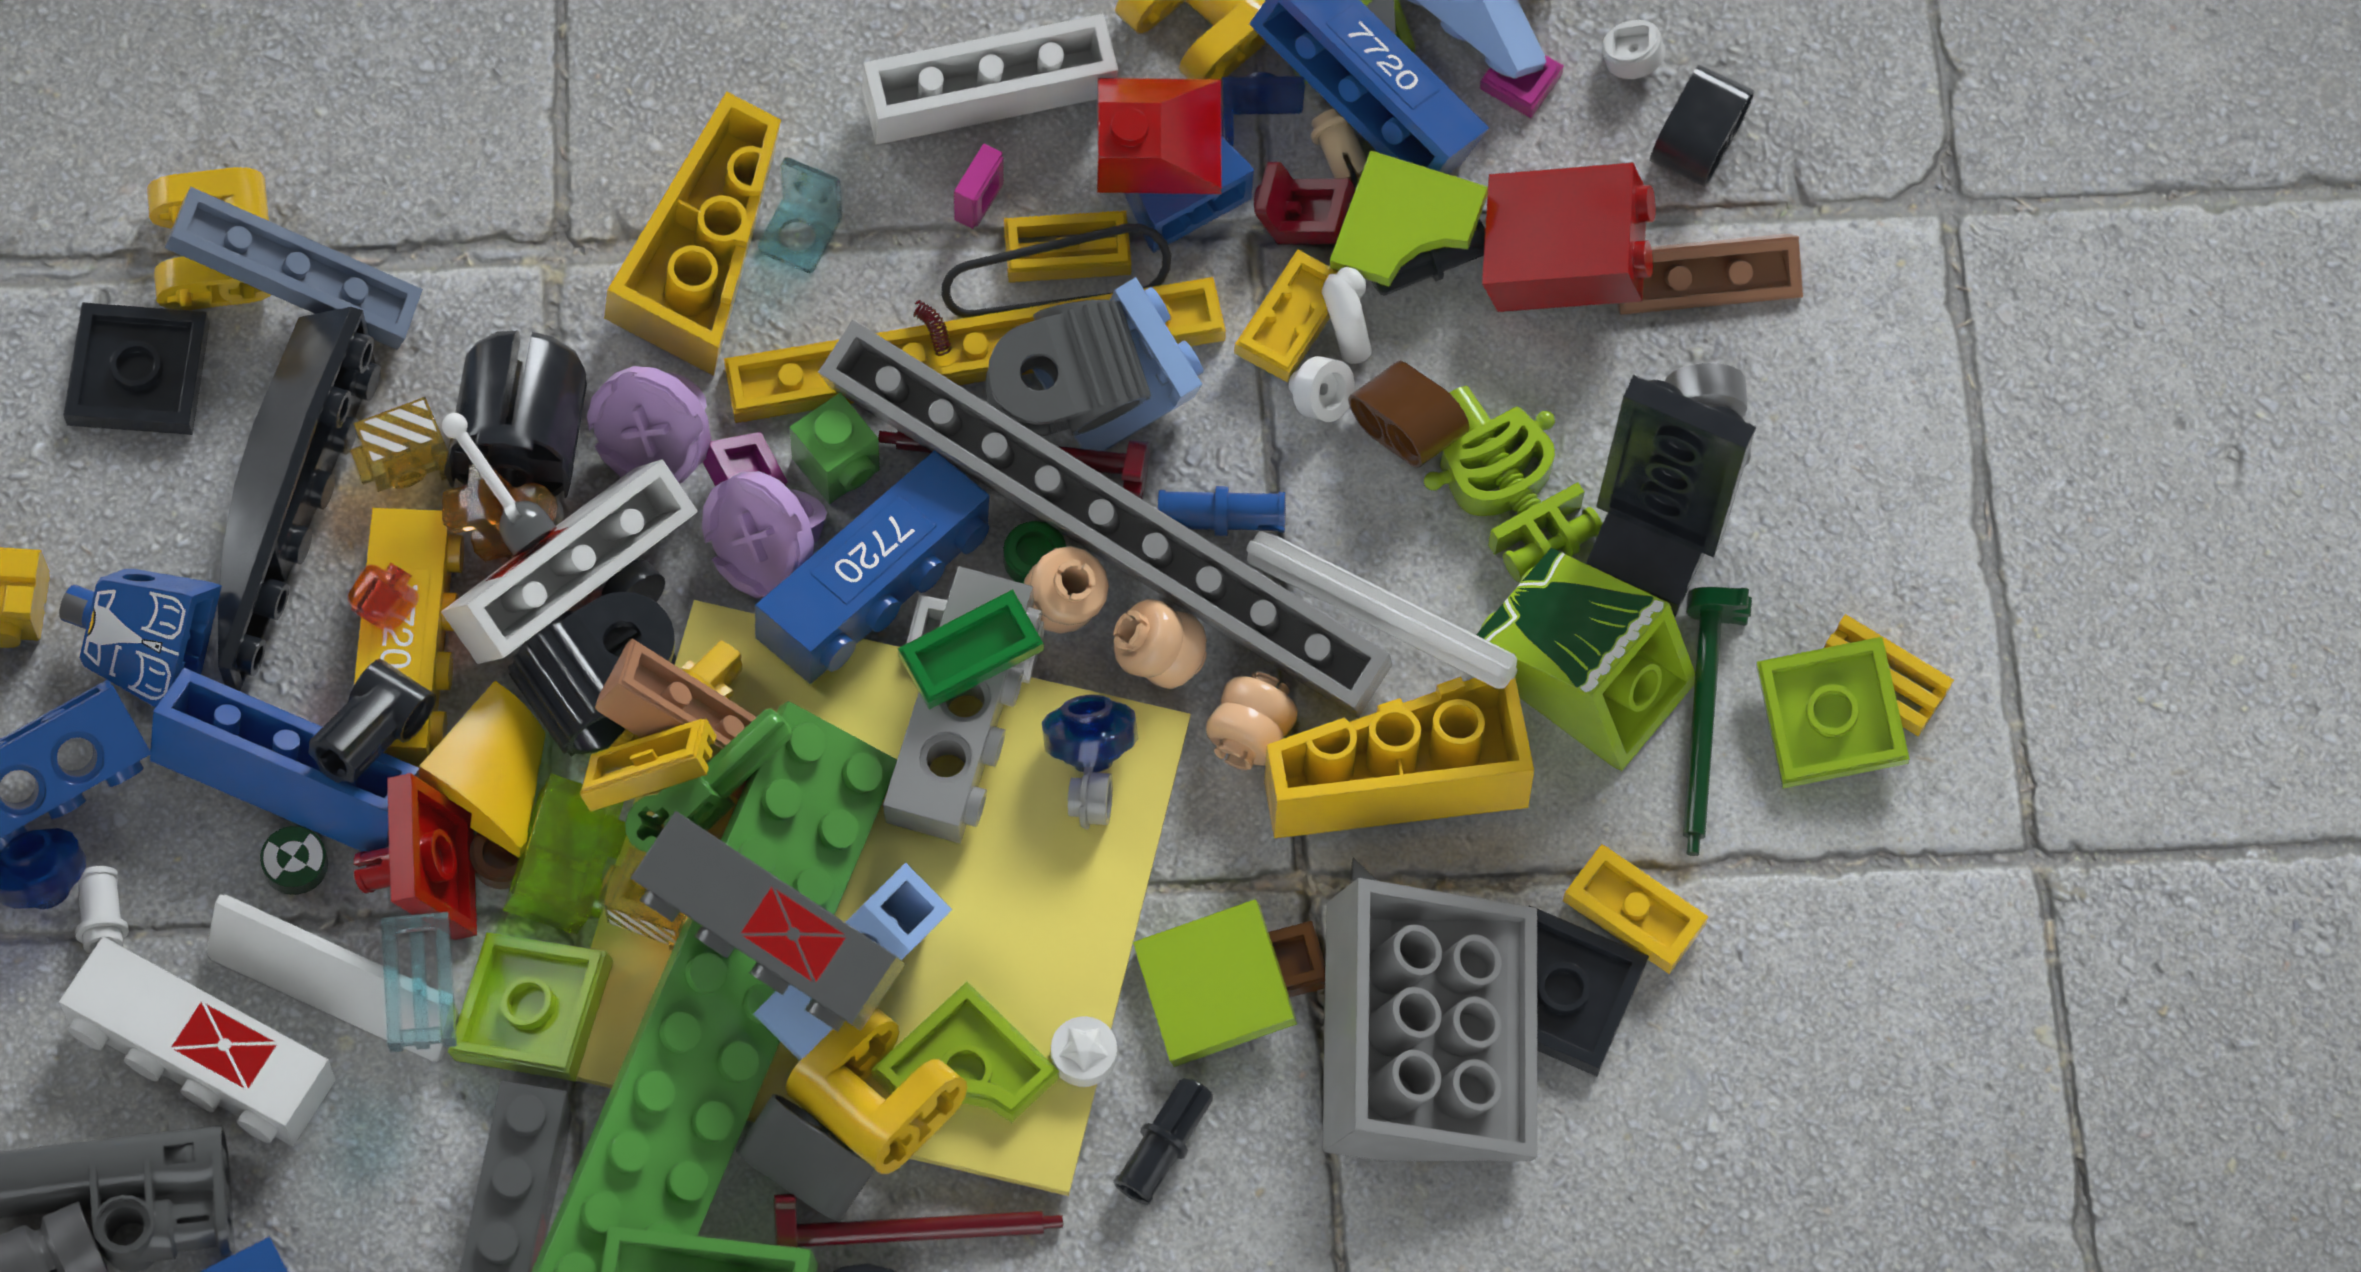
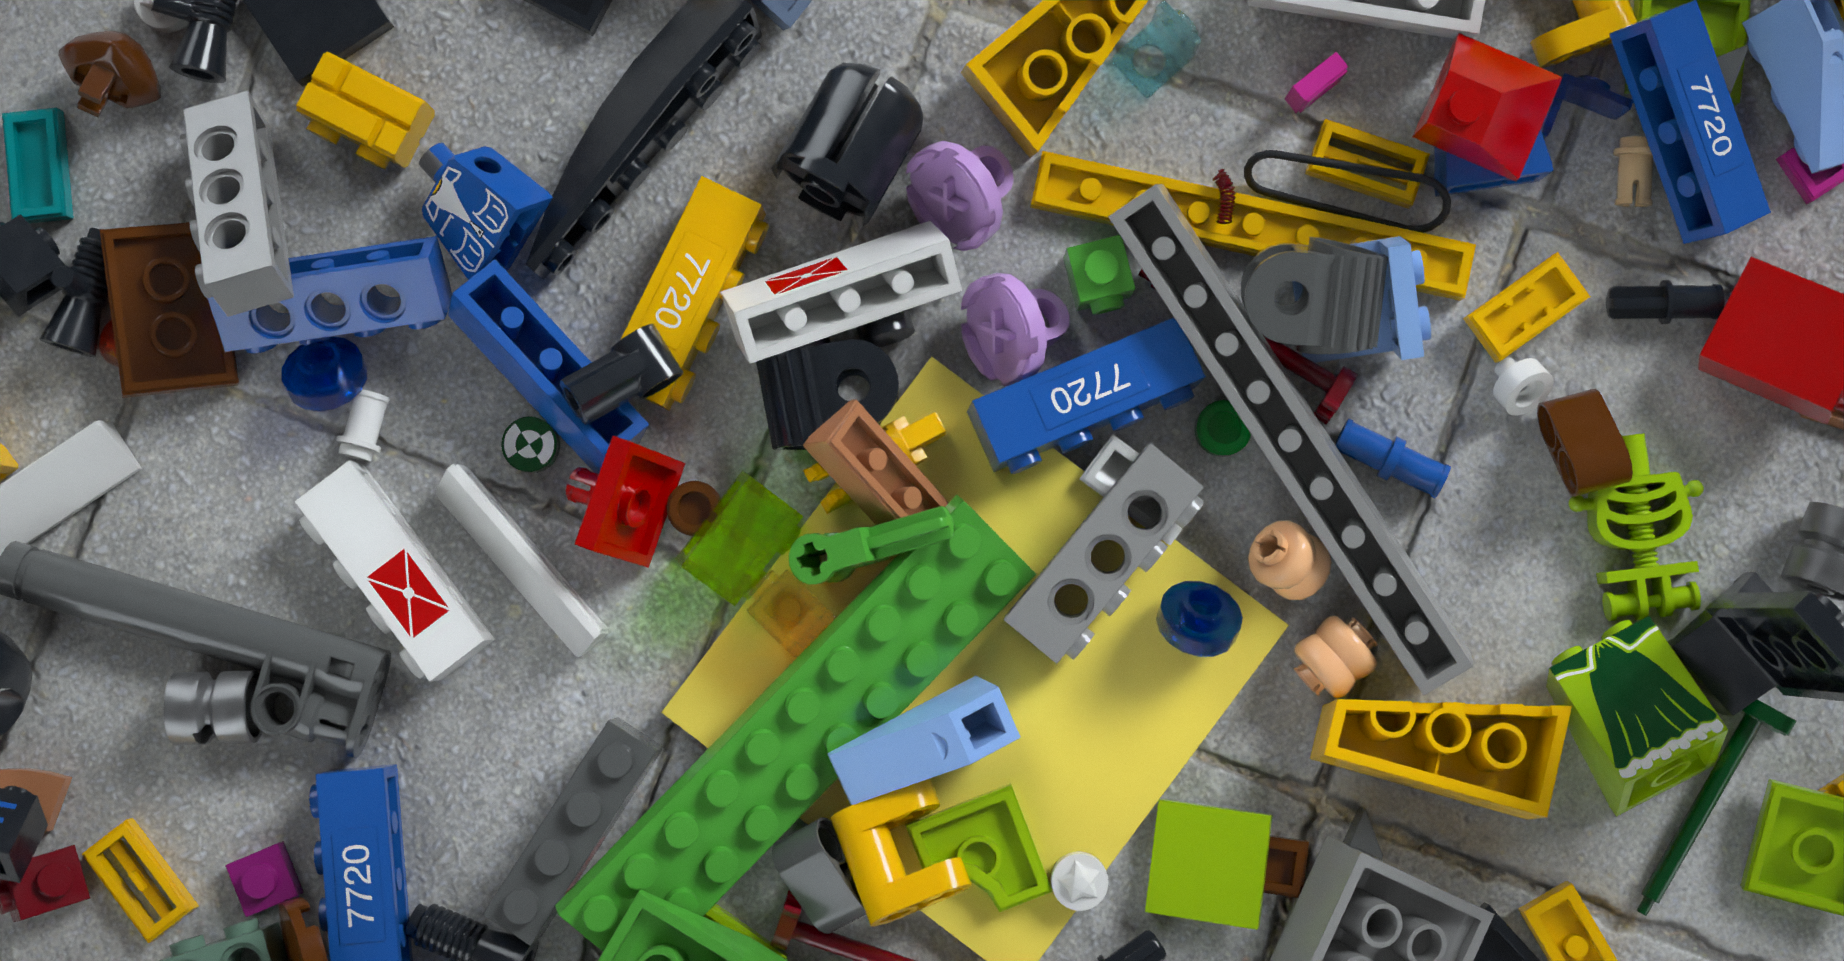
camera: 35 degrees right, 20 degrees up
clear red piece [347,562,419,629] -> none
clear yellow brick [349,397,448,492] -> none
clear light blue tile [381,912,457,1052] -> none
yellow slope [418,681,546,857] -> none
hinge [442,413,557,557] -> none
clear orange hips [442,464,558,562] -> none
lime tile [448,932,613,1081] -> none
yellow tile [580,718,717,812] -> none
dark grey brick [631,811,905,1032] -> none
magenta plate [702,432,788,486] -> none
green tile [898,589,1044,710] -> none
light nougat piece [1024,546,1109,634] -> none
light grey plate [1068,766,1113,829] -> none
white axle [1246,531,1518,689] -> none
dark red bracket [1253,162,1356,244] -> none
white arm [1322,267,1372,364] -> none
lime tile [1330,150,1488,286] -> none

